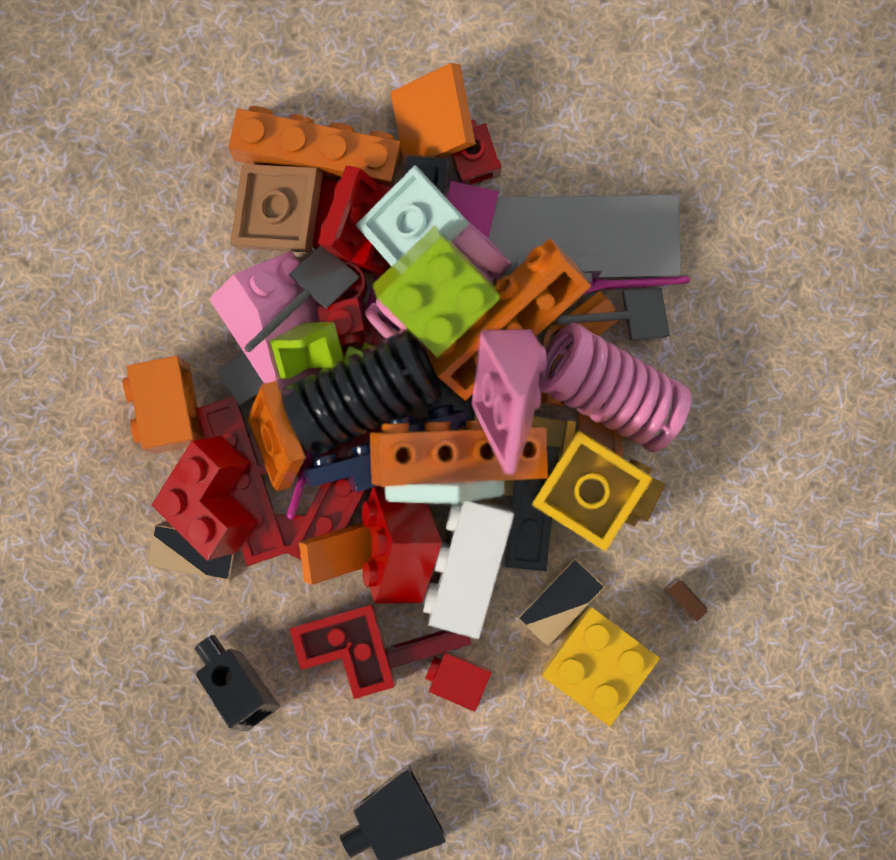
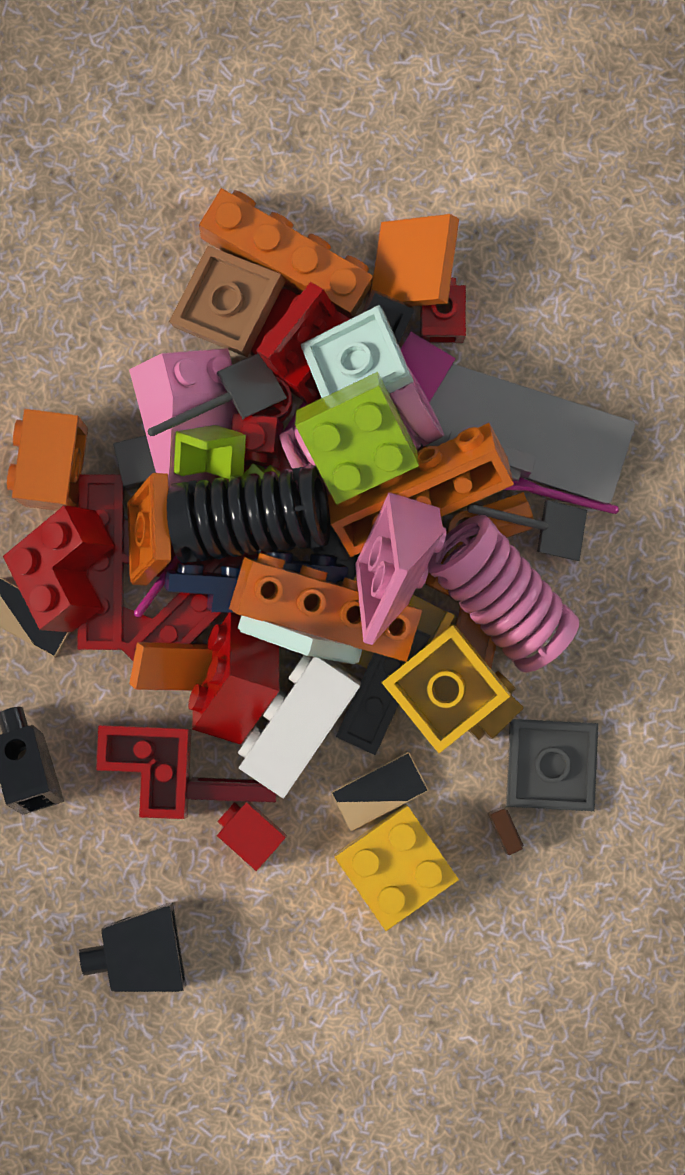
camera: 10 degrees right, 0 degrees up
none -> dark grey tile [506,719,598,811]

